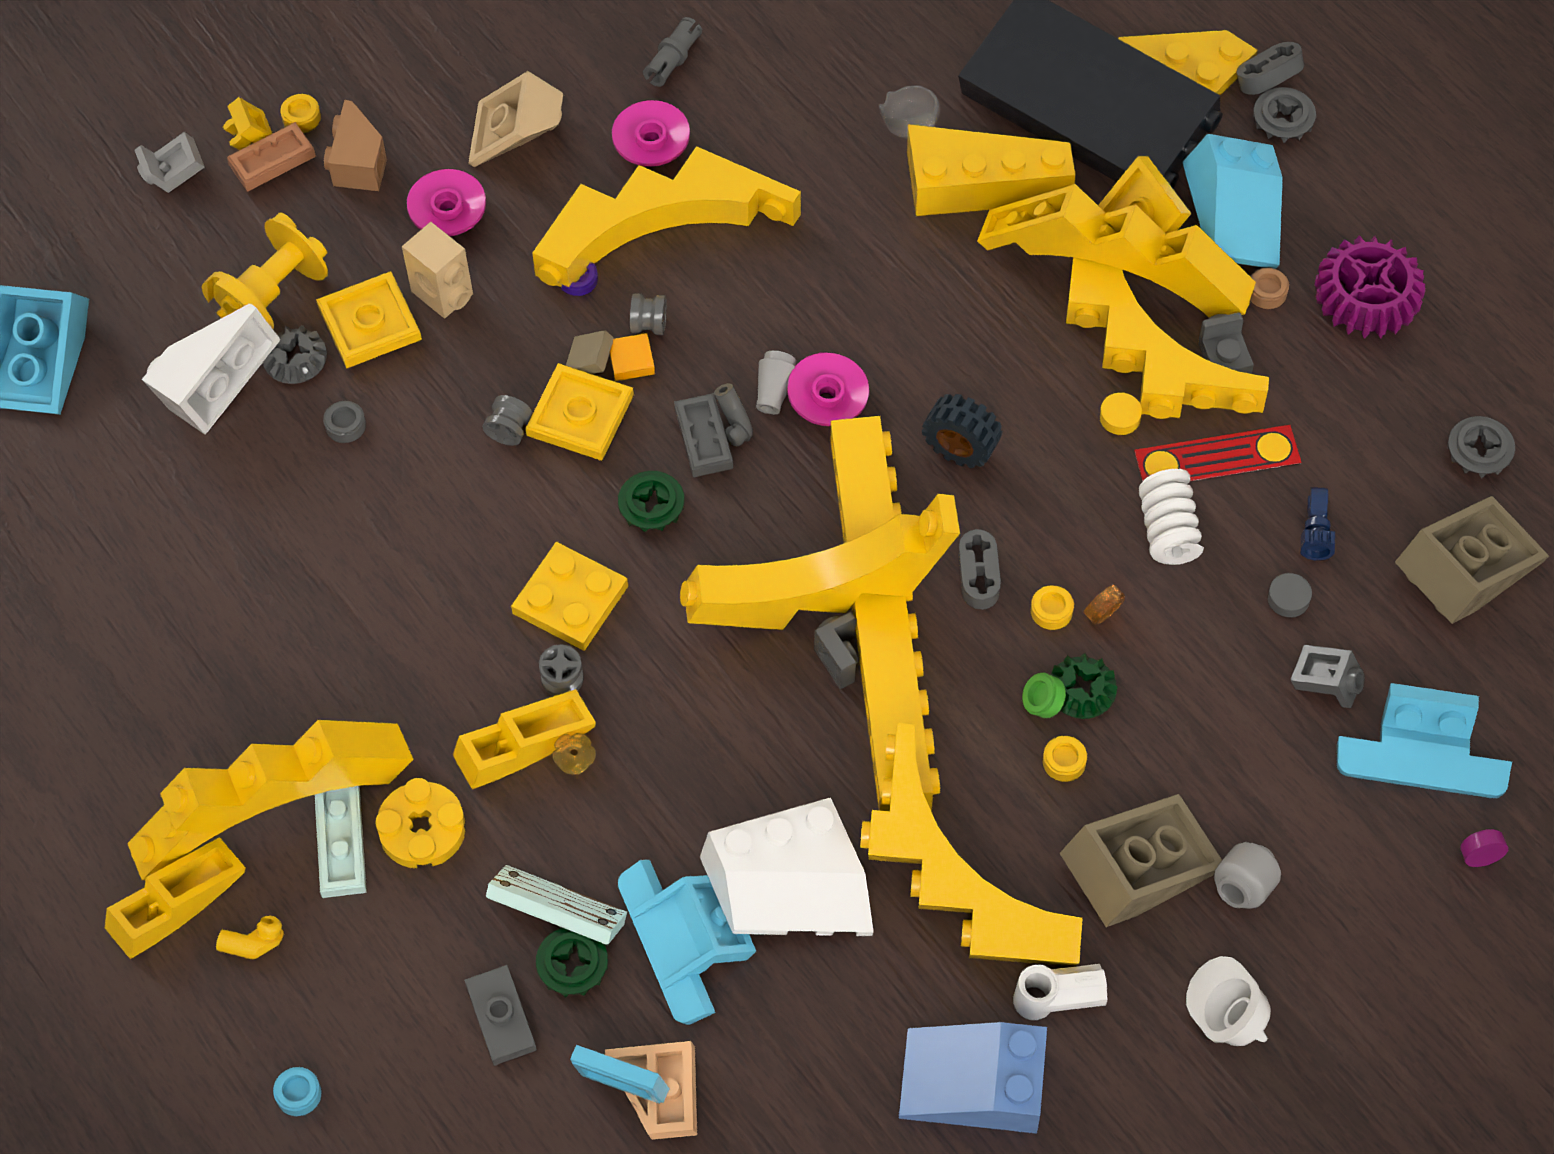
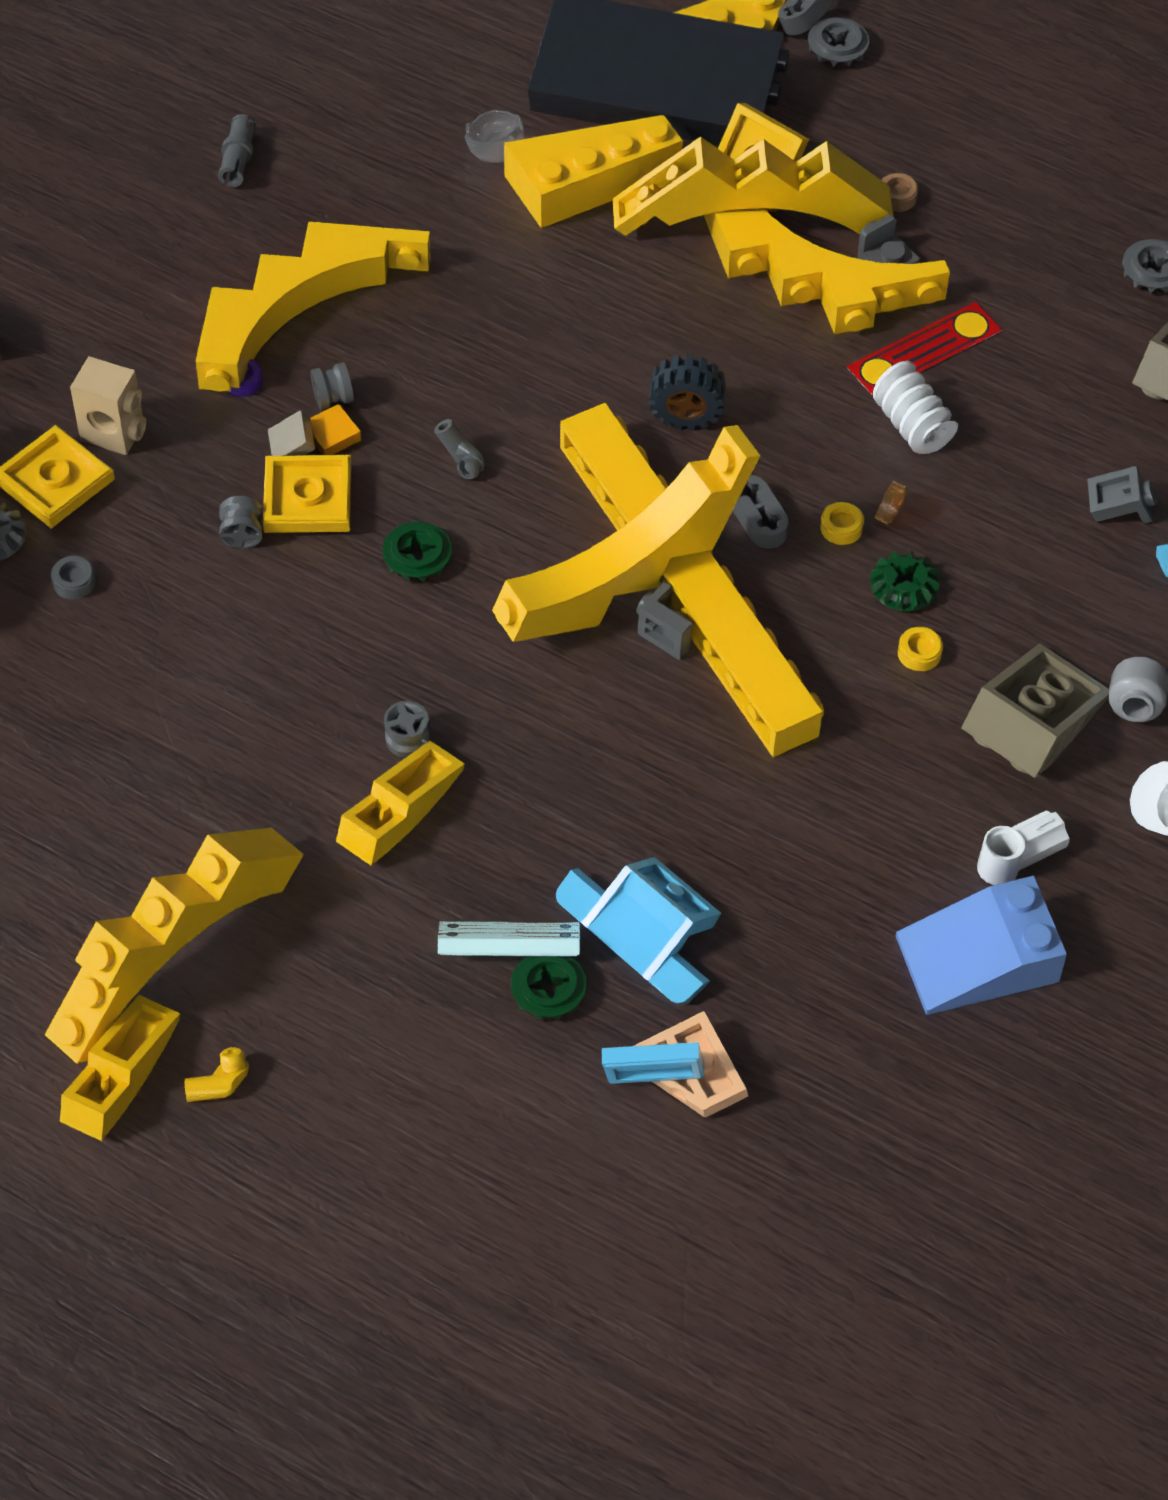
camera: 25 degrees left, 5 degrees down
medium azure tile [273,1067,321,1116] -> none
light aqua tile [315,786,367,898] -> none
yellow plate [375,778,465,868] -> none
dark pink dish [407,169,486,236] -> none
dark grey plate [464,965,537,1066] -> none
tan slope [468,71,563,167] -> none
yellow plate [511,542,629,651] -> none
clear yellow plate [553,733,596,774] -> none
dark pink dish [612,100,690,166] -> none
dark grey plate [674,393,733,477] -> none
white wedge [700,797,874,936] -> none
light grey cone [756,351,797,415] -> none
dark pink dish [787,353,869,426] -> none
yellow arch [860,723,1082,967] -> none
bright green tile [1022,673,1066,718] -> none
yellow tile [1100,393,1142,435] -> none
medium azure slope [1182,134,1282,269] -> none
dark grey tile [1268,573,1312,617] -> none
dark blue piece [1300,487,1335,561] -> none
magenta gear [1314,235,1426,339] -> none

